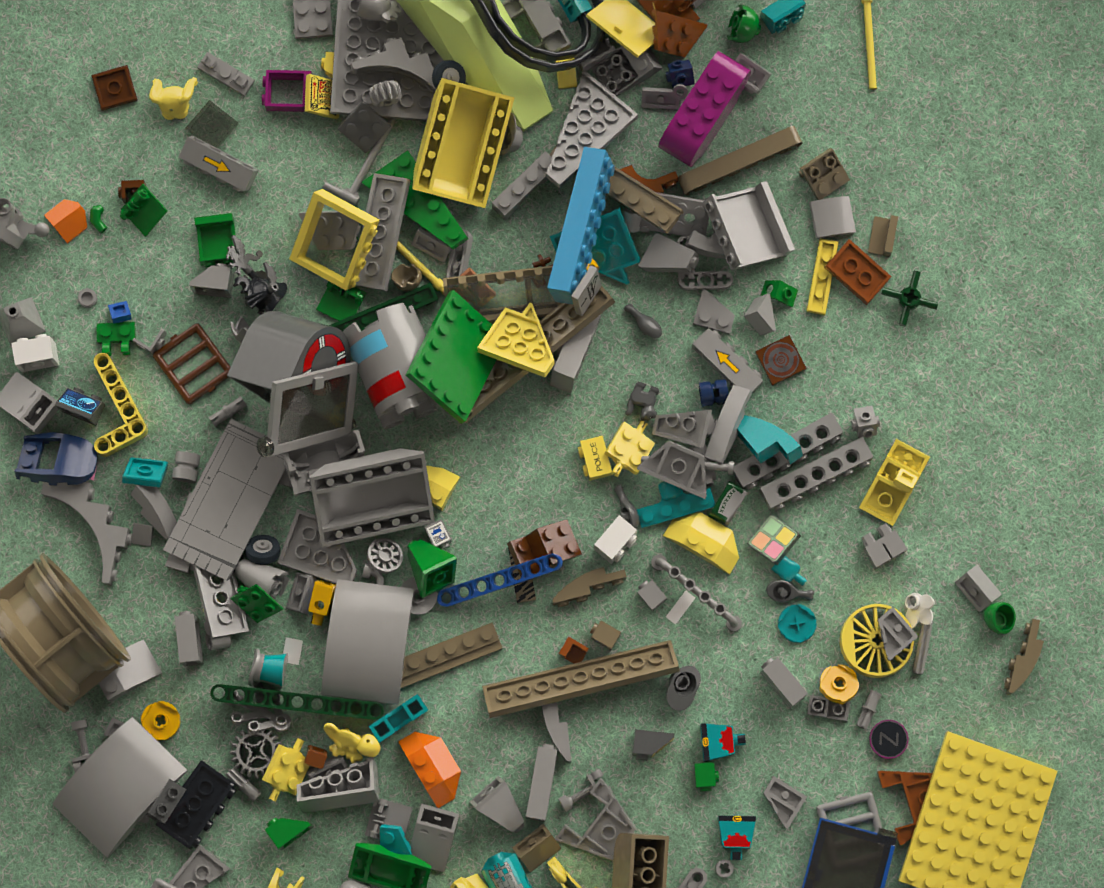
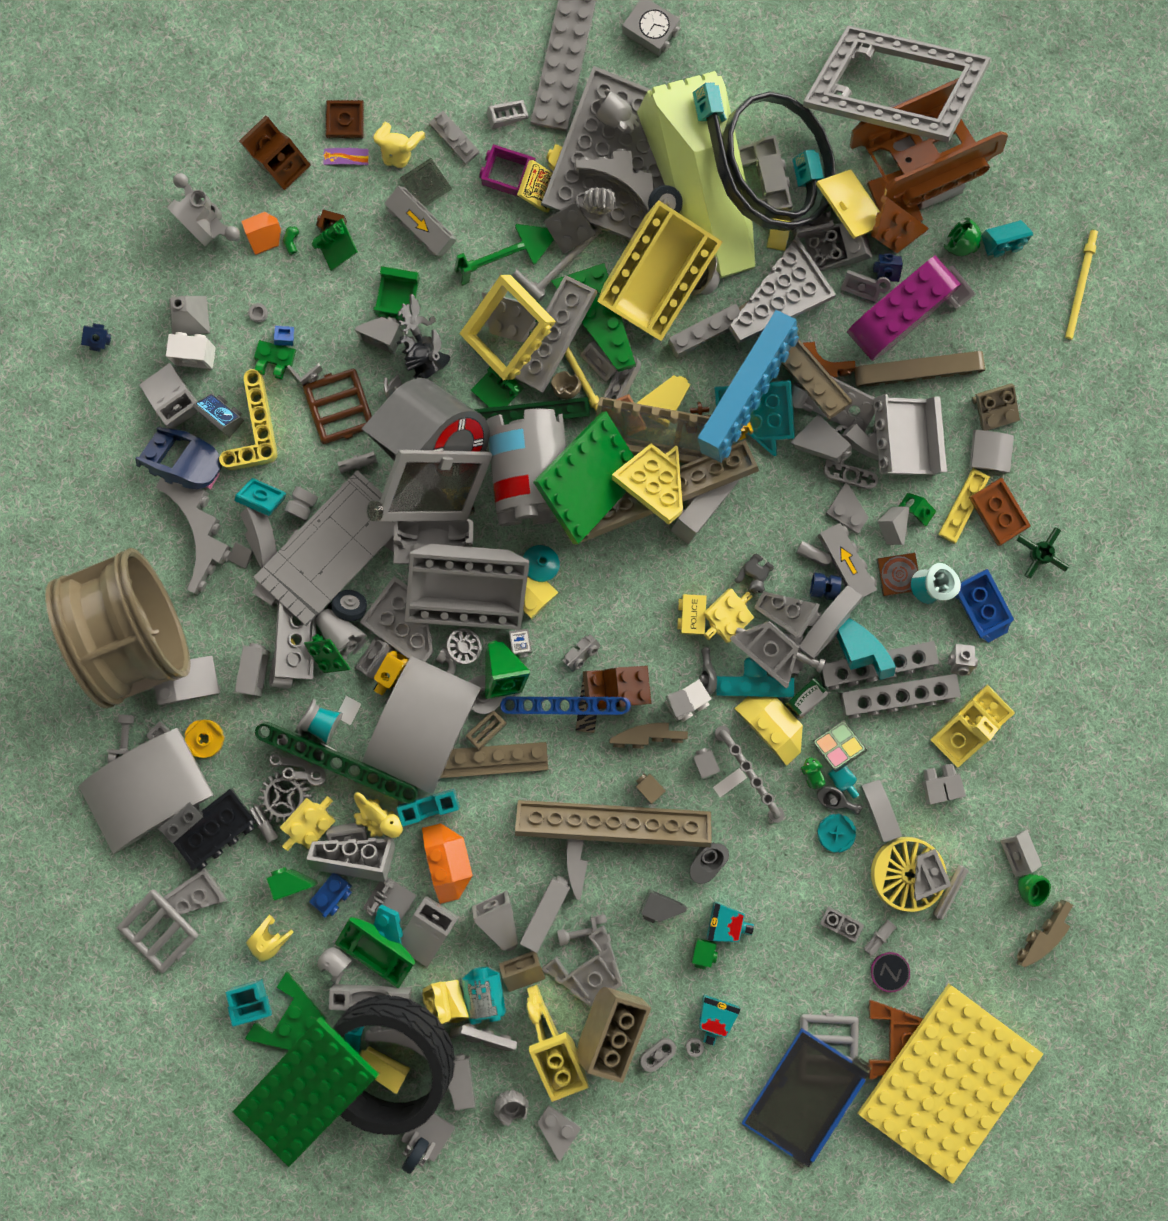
camera: 15 degrees right, 5 degrees up
dark orange slope [305,745,327,769] -> none
dark orange panel [559,637,589,664] -> none
light grey tile [571,265,602,316] -> none
dark grey piece [624,304,662,338] -> none
light grey brick [760,657,808,709] -> none
light grey wing [763,776,807,829] -> none
yellow plate [819,664,859,704] -> none
dark tan panel [868,215,899,257] -> none
white plate [905,593,935,629] -> none
none -> reddish brown bracket [239,115,311,191]
none -> blue bracket [309,873,352,918]
none -> medium lavender sticker [323,148,369,165]
none -> green piece [454,224,554,286]
none -> dark tan tile [465,711,507,750]
none -> light grey slope [486,100,529,129]
none -> teal dish [523,545,560,582]
none -> light grey hinge [562,634,601,672]
none -> light yellow slope [637,375,690,427]
none -> light grey panel [665,690,695,718]
none -> light grey bar [796,541,832,566]
none -> green animal [801,757,826,790]
none -> light grey slope [861,780,902,842]
none -> light aqua hat [911,563,961,604]
none -> blue slope [955,569,1014,643]

